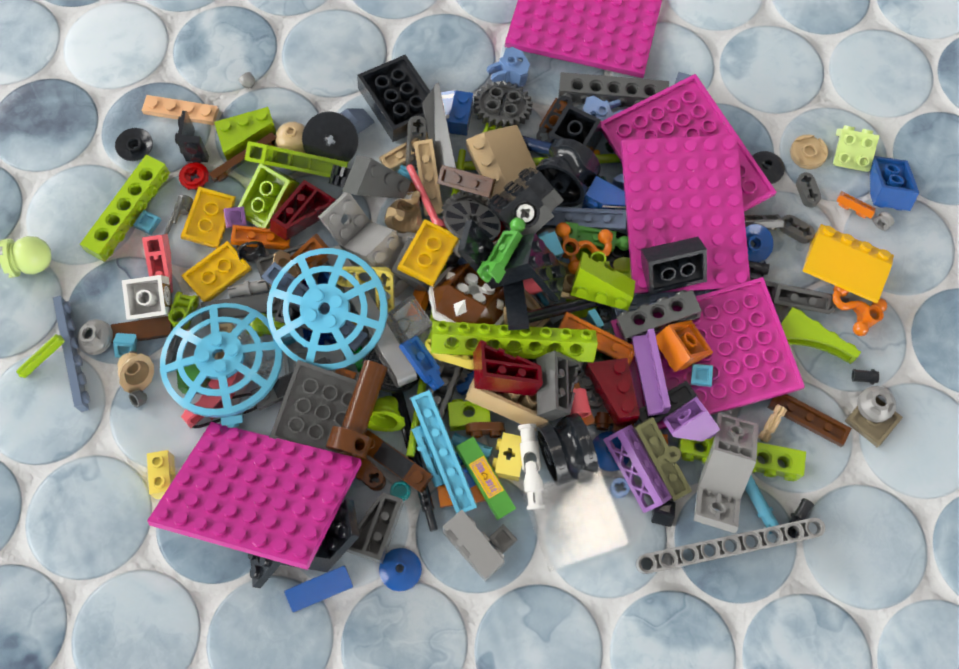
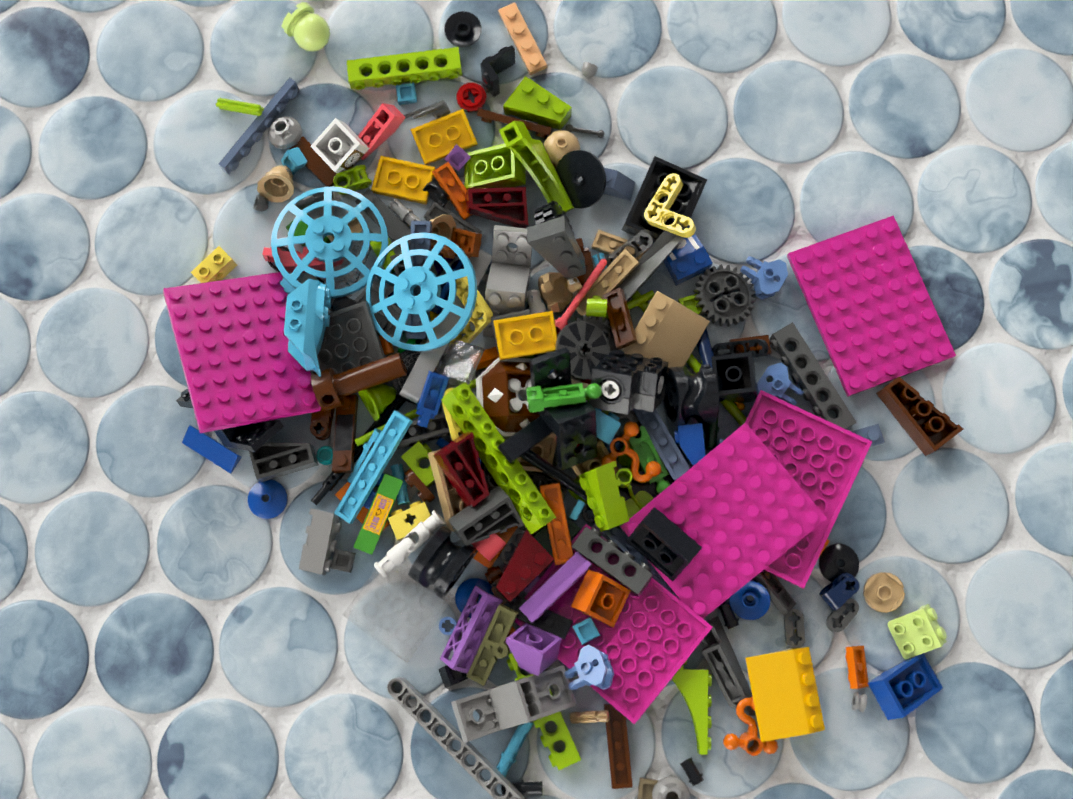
camera: 60 degrees right, 10 degrees up
none -> medium azure slope [284,278,331,377]
none -> medium blue hinge [564,645,614,690]
none -> dark grey hinge [566,124,604,138]
none -> lime piece [586,295,607,317]
none -> light yellow beam [644,174,696,238]
none -> dark blue piece [819,572,860,611]
none -> reddish brown wedge [876,377,964,456]

